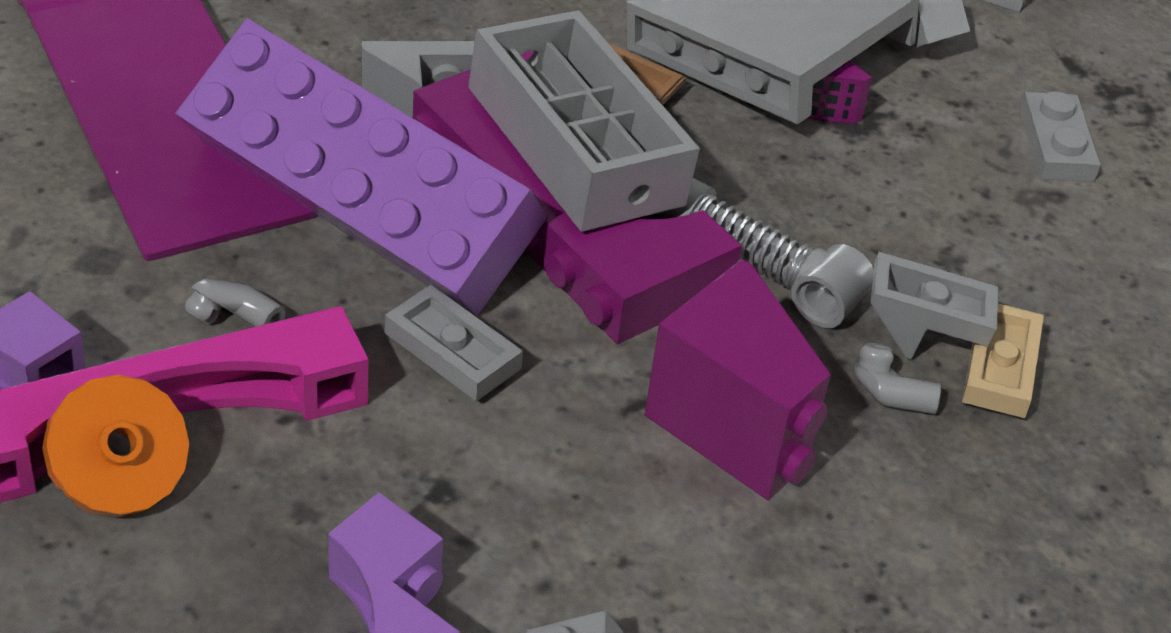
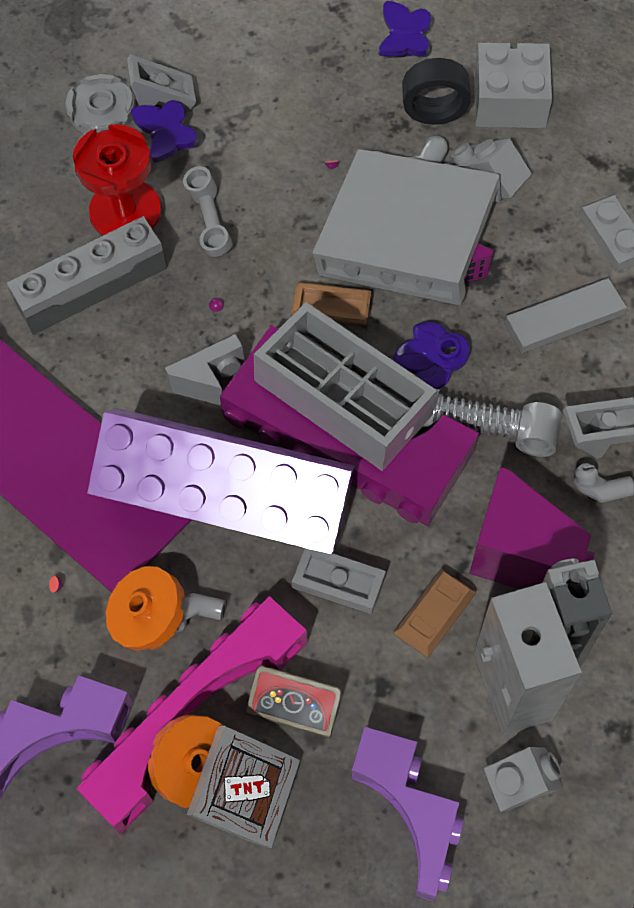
camera: 15 degrees left, 20 degrees up
none -> coral piece [49,576,62,593]
none -> orange plate [105,566,185,652]
none -> light grey tile [186,726,300,848]
none -> magenta piece [209,298,224,312]
none -> slope [246,665,342,738]
none -> dark purple plate [392,322,470,389]
none -> medium nougat tile [393,568,476,658]
none -> light grey brick [474,582,582,736]
none -> light grey tile [505,278,627,354]
none -> dark grey piece [530,558,612,667]

